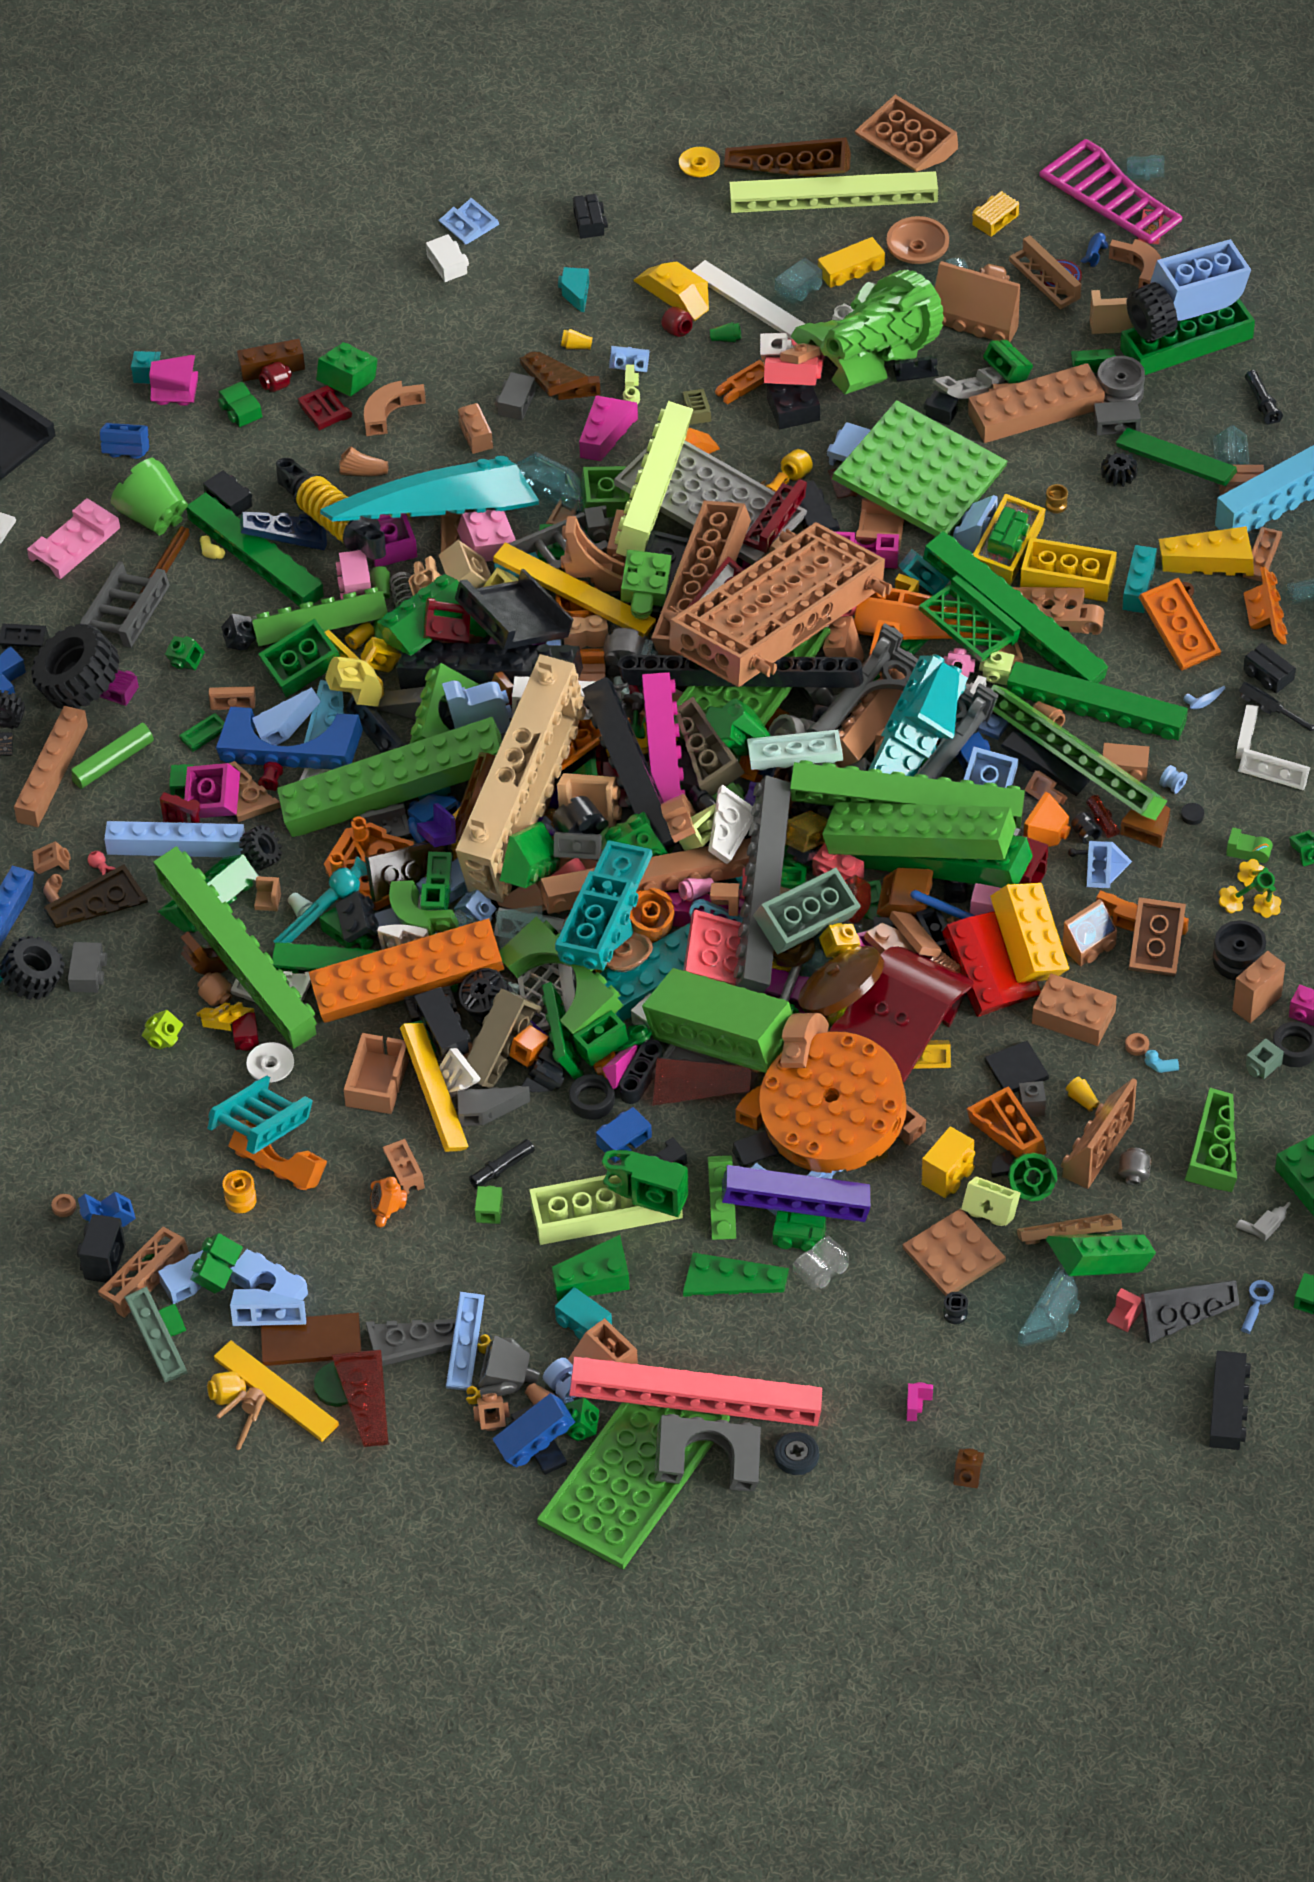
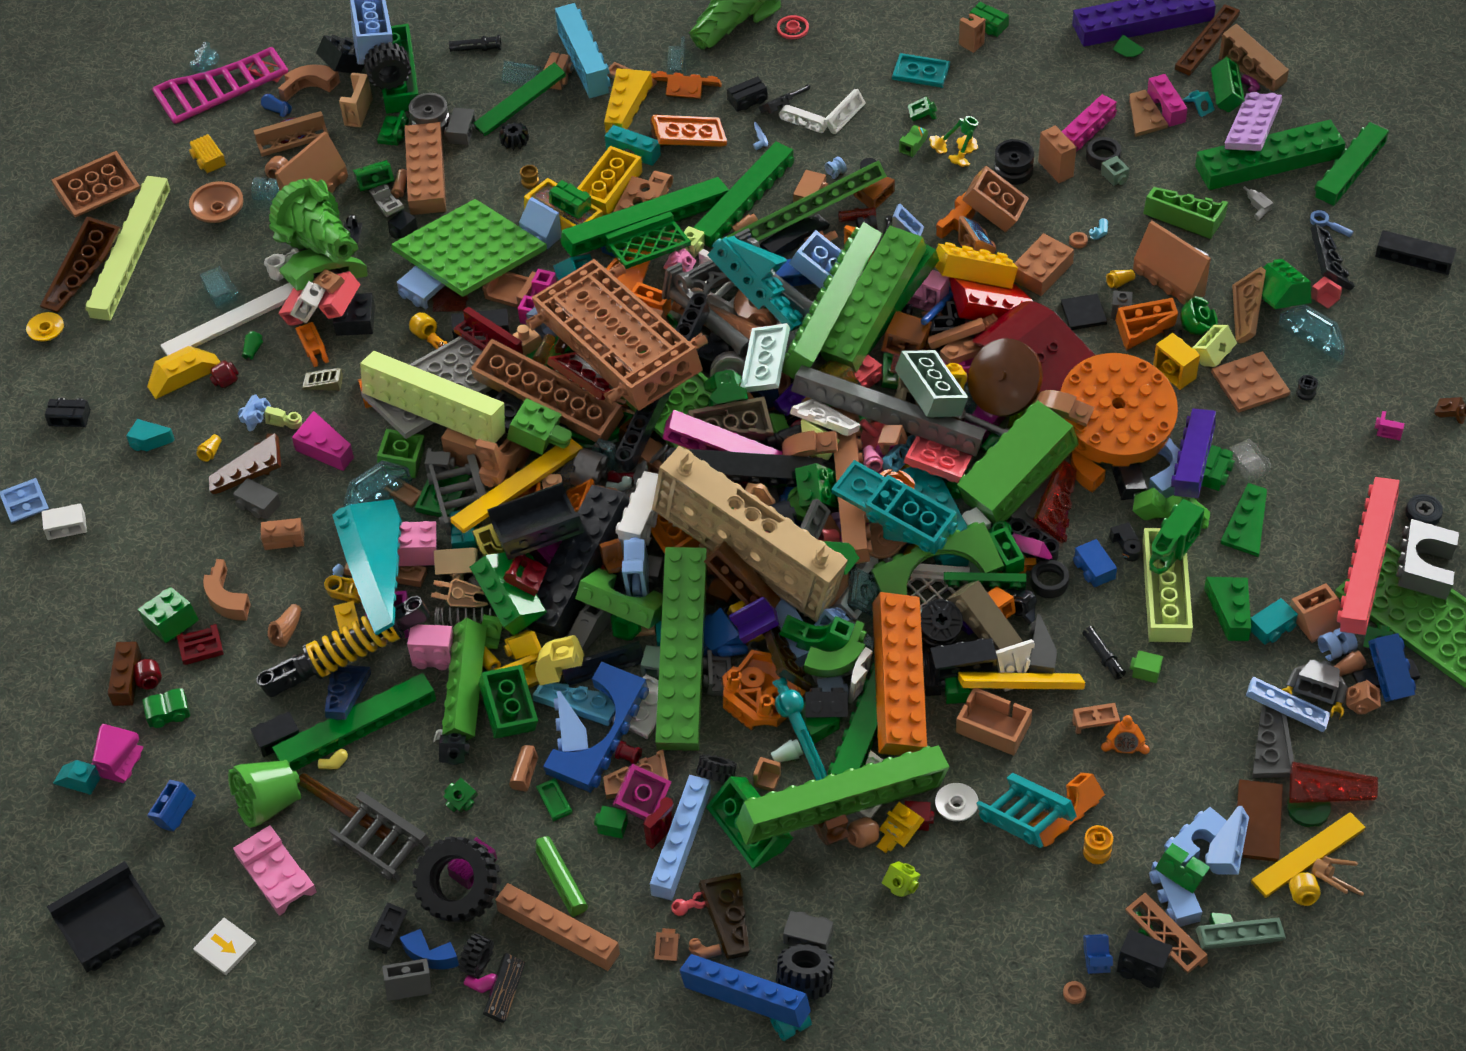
camera: 75 degrees left, 0 degrees up
yellow brick [818,237,885,288] -> none

